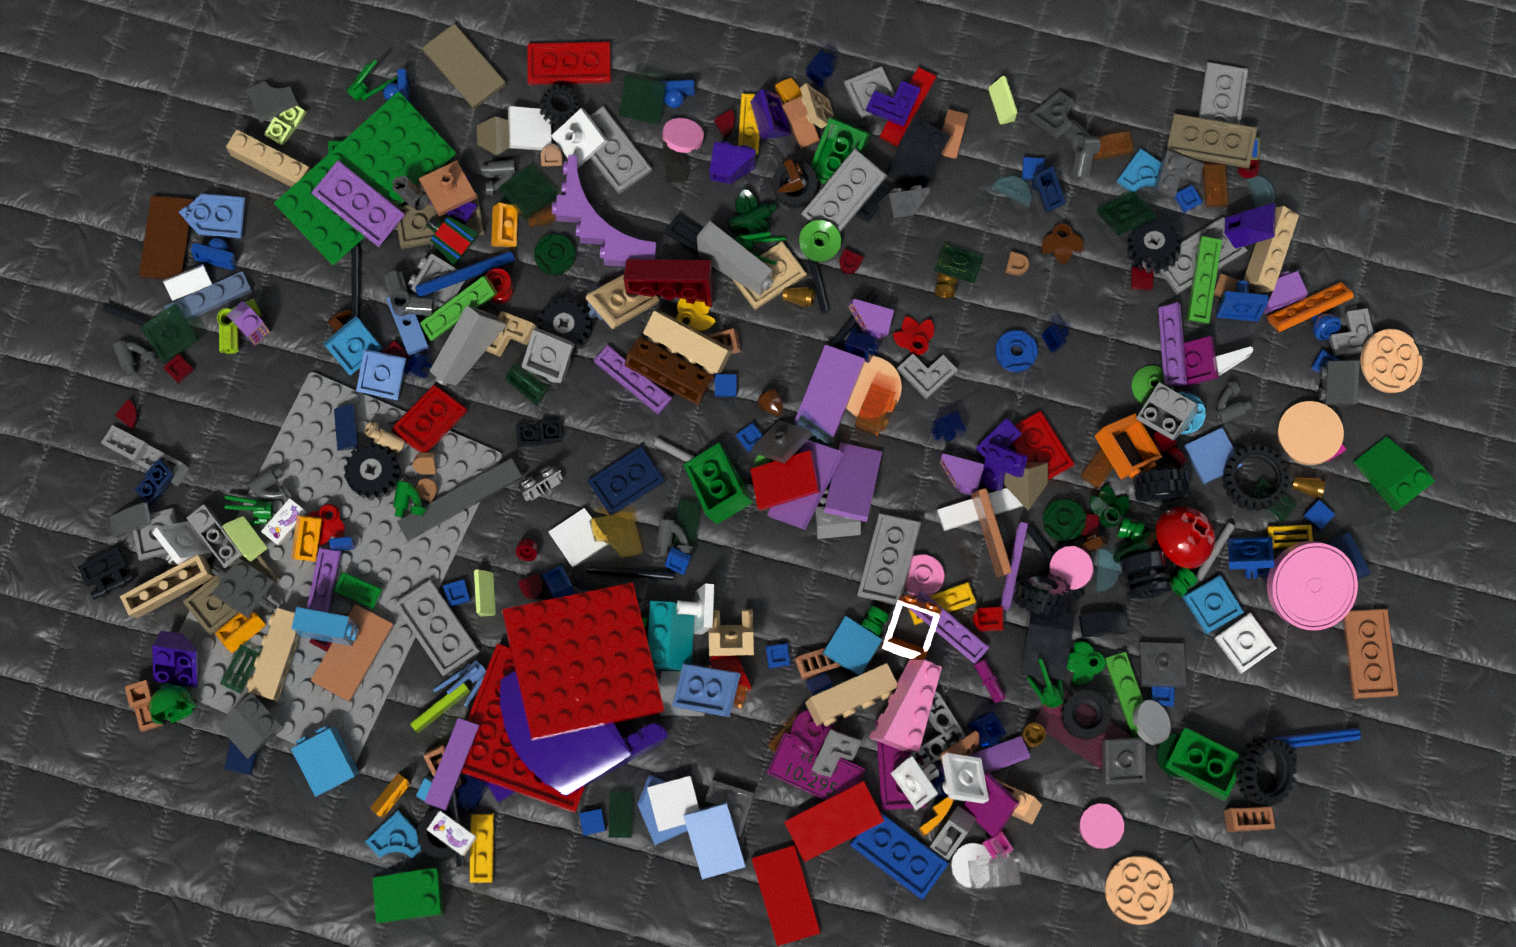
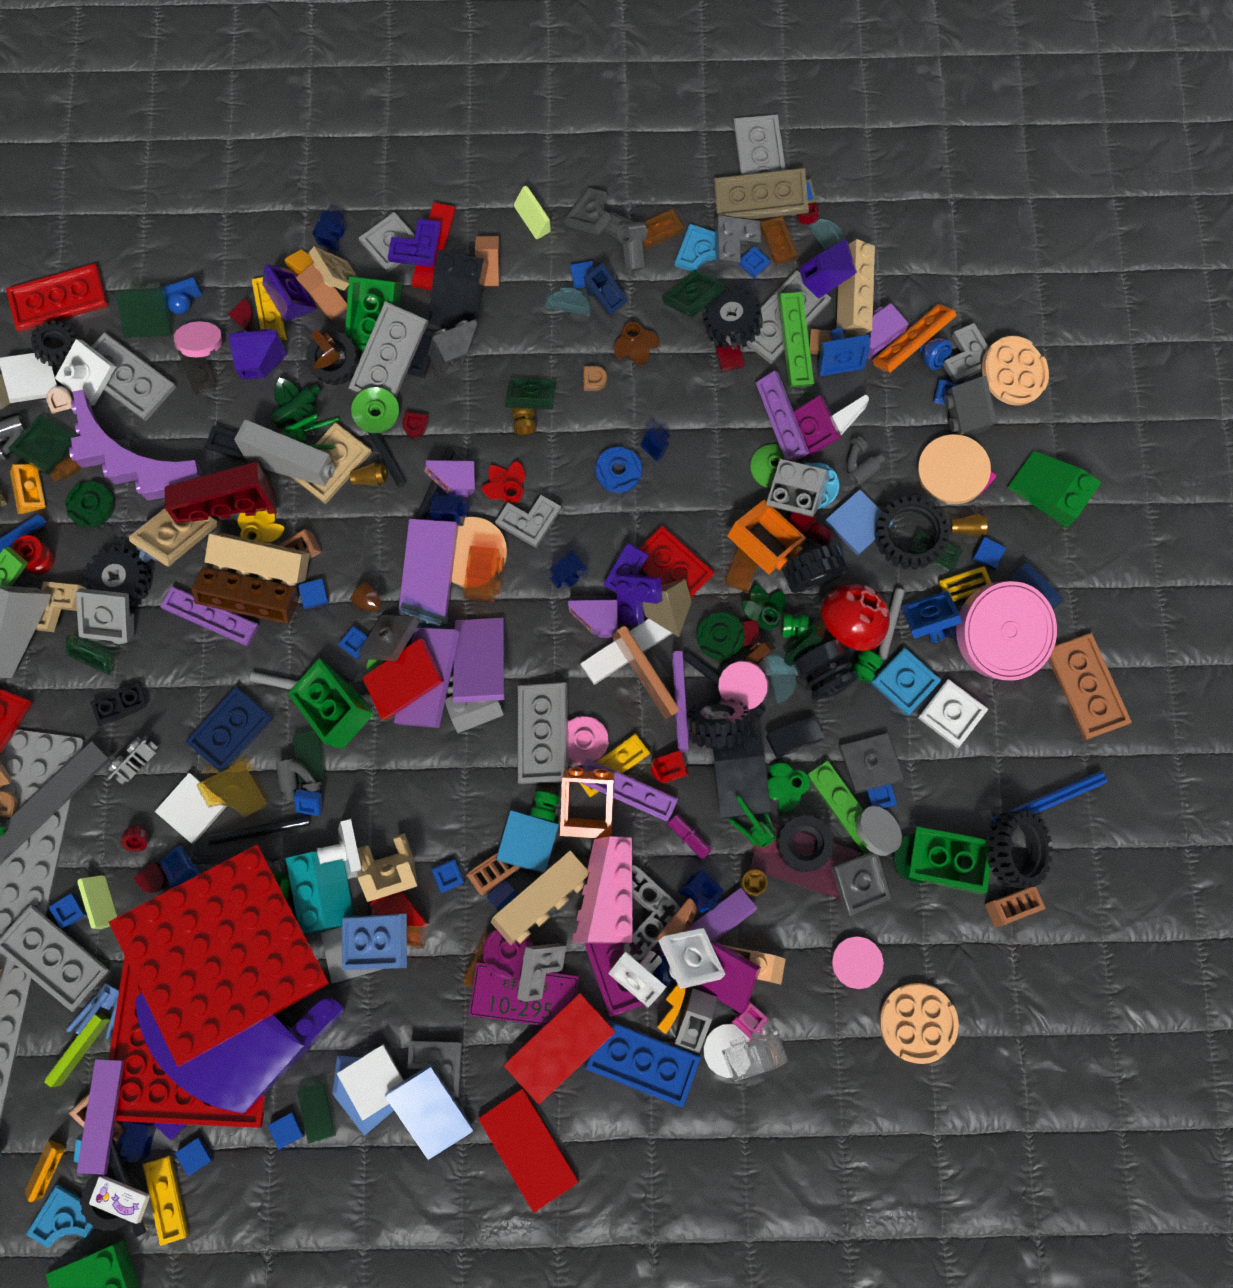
camera: 15 degrees left, 0 degrees up
none -> blue tile [175,1137,213,1176]

